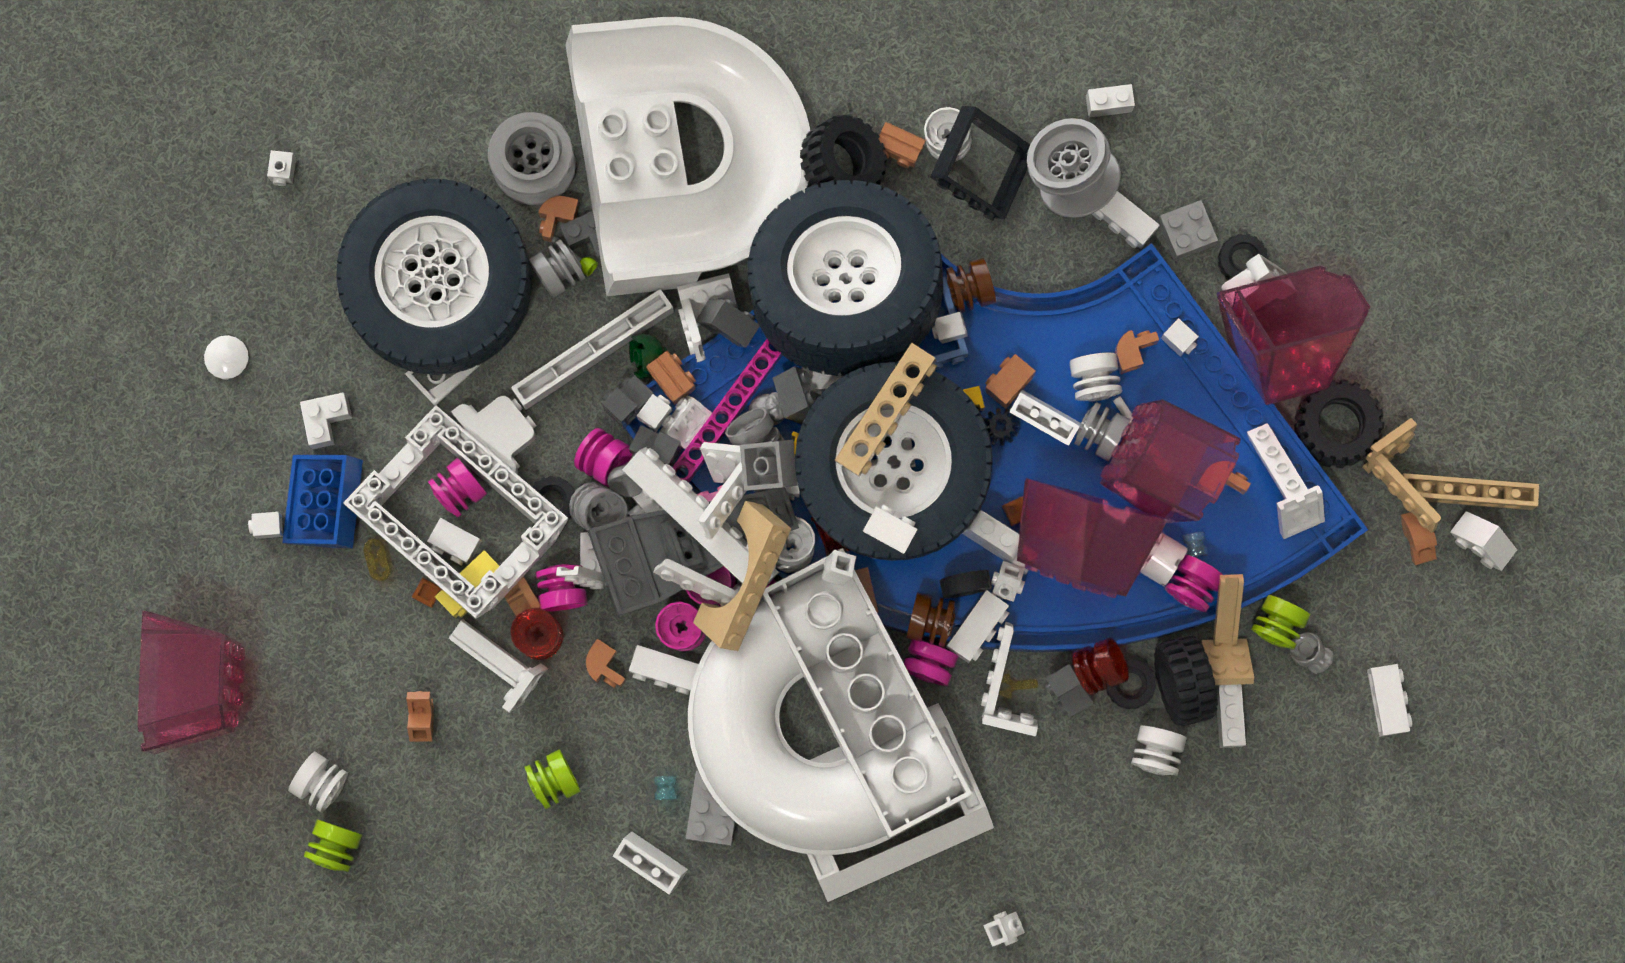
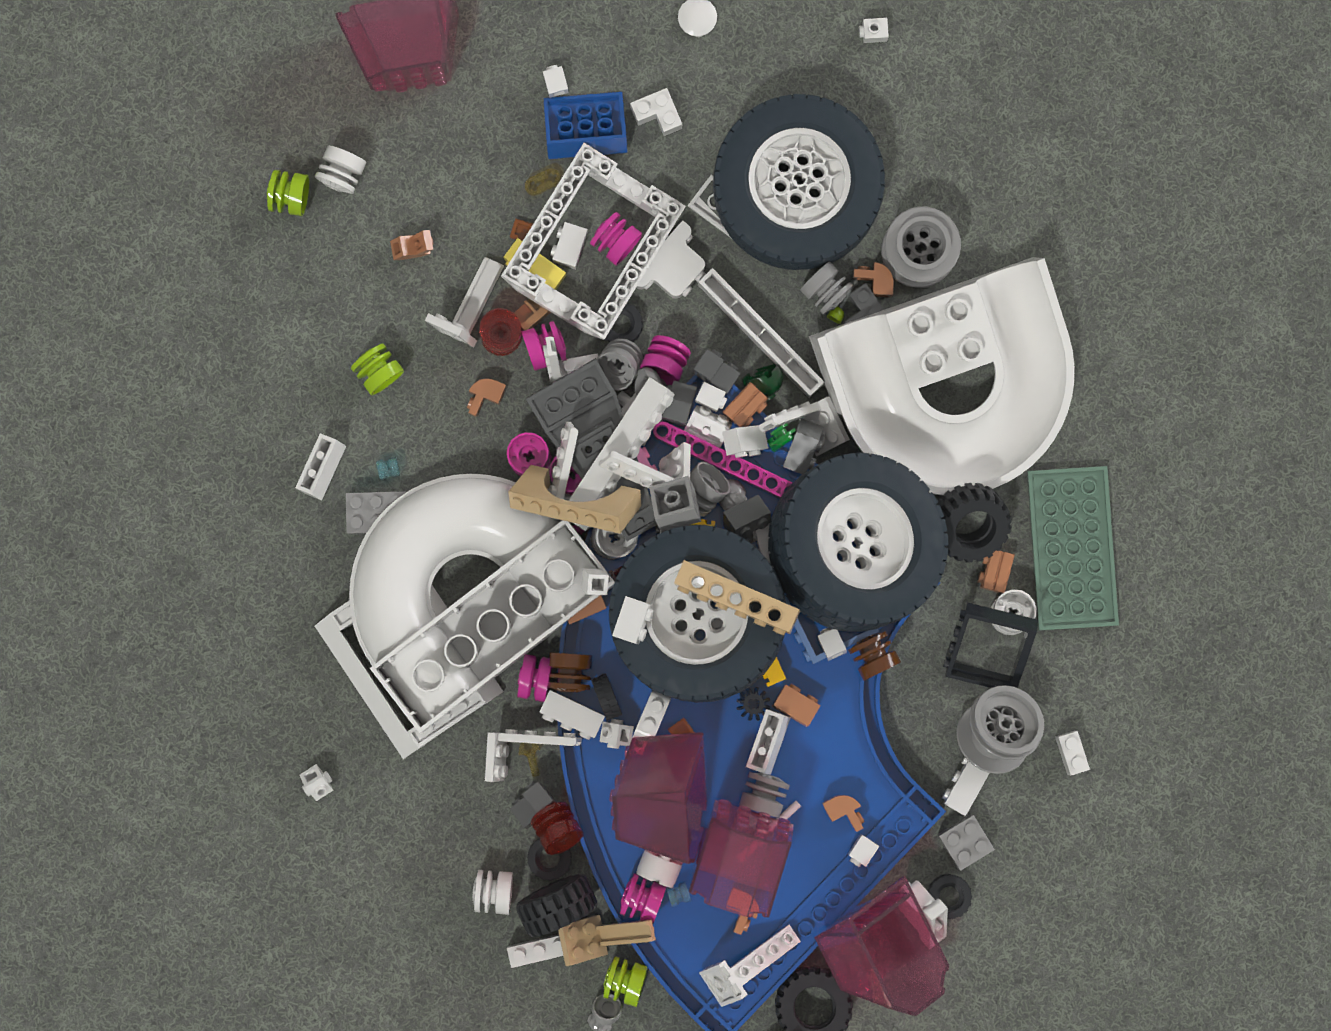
camera: 75 degrees right, 5 degrees up
white brick [629,645,699,695] -> none
white wheel [1069,353,1122,401] -> none
none -> white brick [722,425,768,458]
none -> green piece [767,423,796,452]
none -> sand green plate [1027,466,1119,631]

